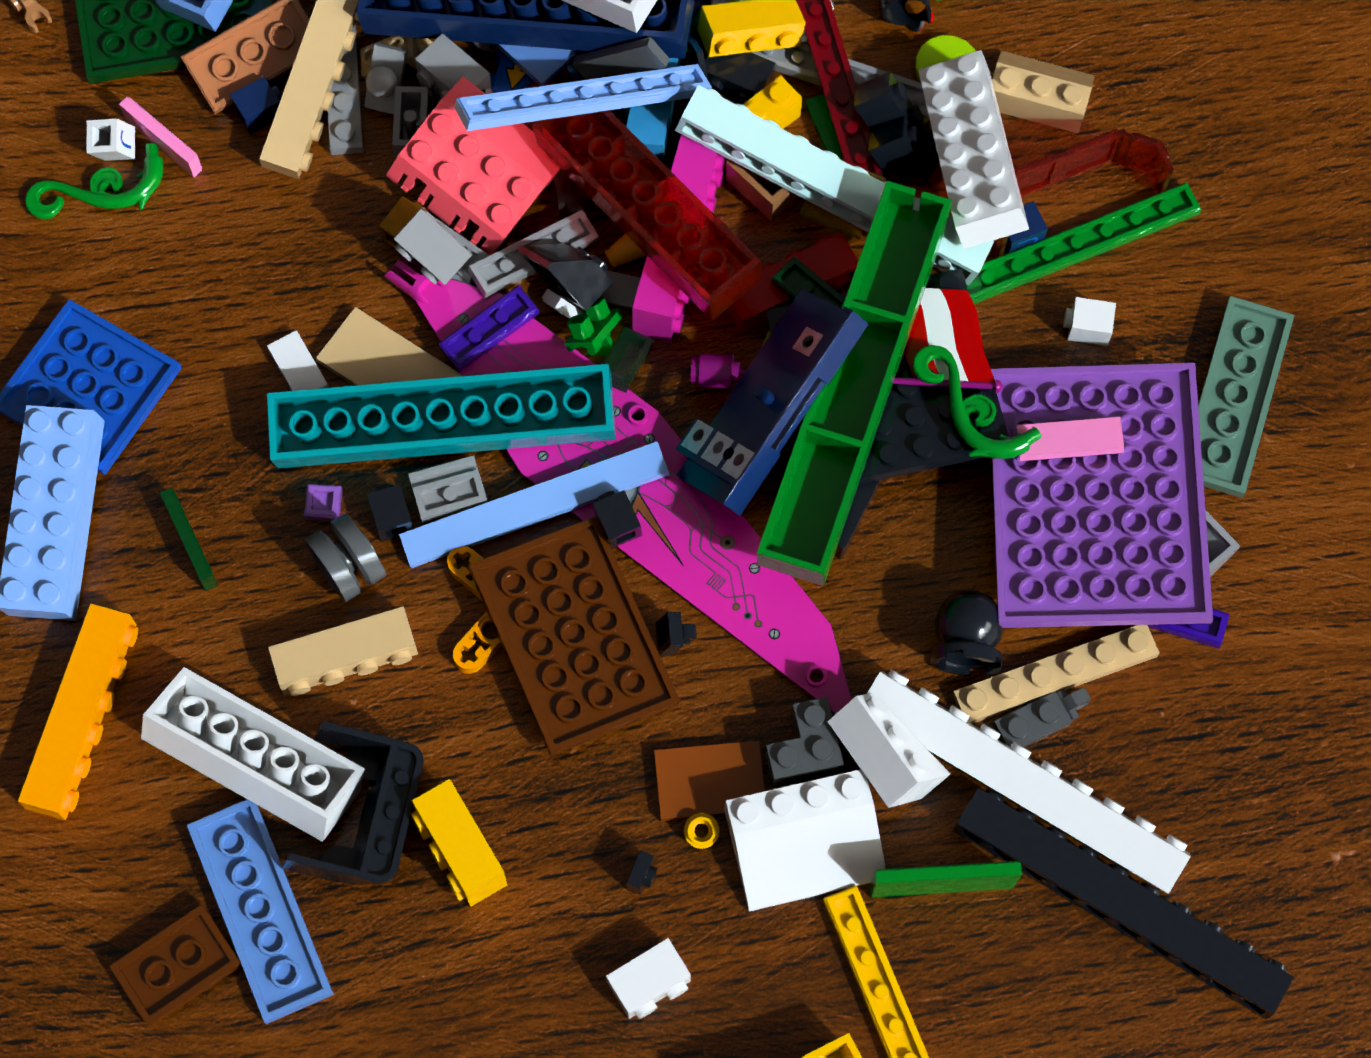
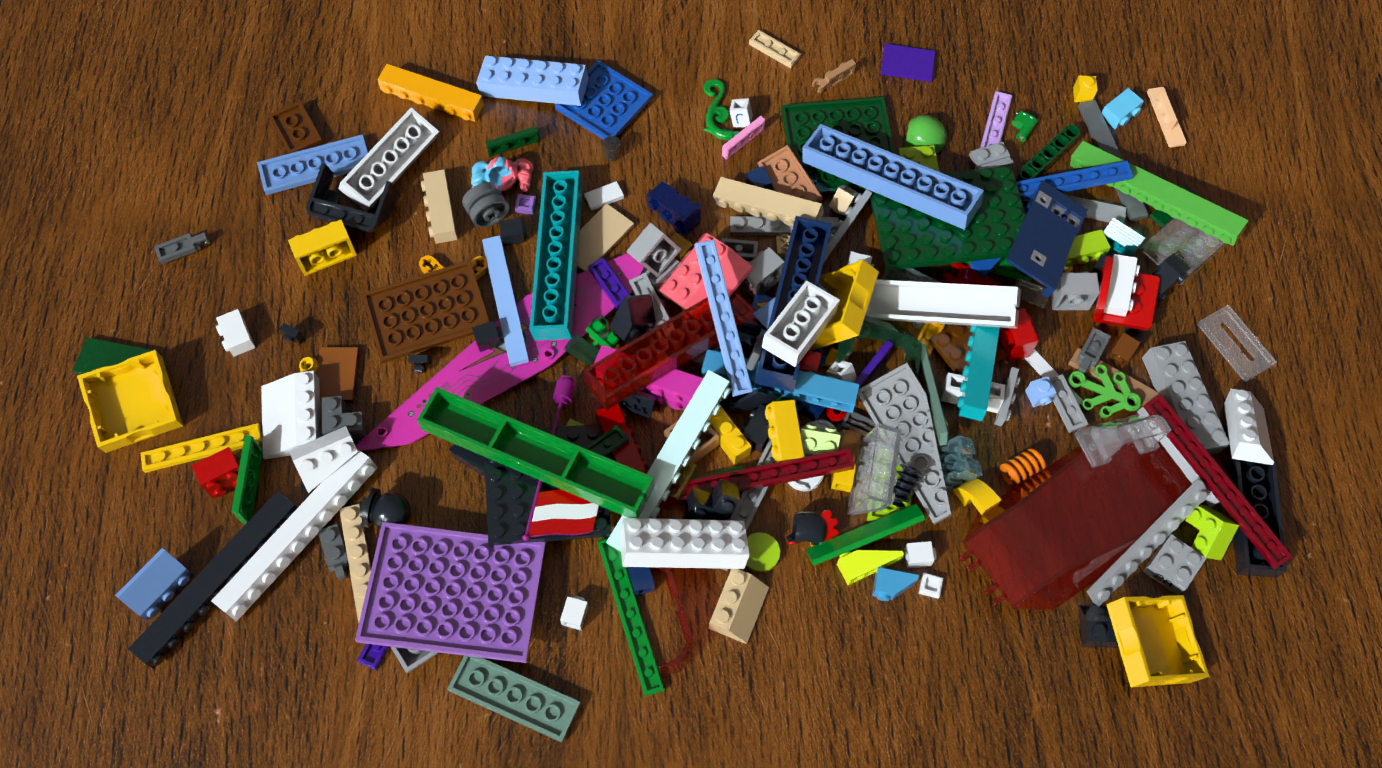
camera: 95 degrees right, 5 degrees down
light grey tile [364,42,408,115] -> none
light grey plate [408,455,488,523] -> none
dark blue piece [675,288,868,516] -> none
green plant [913,345,1042,459] -> none
bright pink tile [1016,417,1124,461] -> none
none -> medium blue slope [115,548,193,621]
none -> red brick [191,447,240,498]
none -> hair [471,156,534,192]
none -> clear smoke brick [603,136,621,161]
none -> clear blue wedge [647,181,701,237]

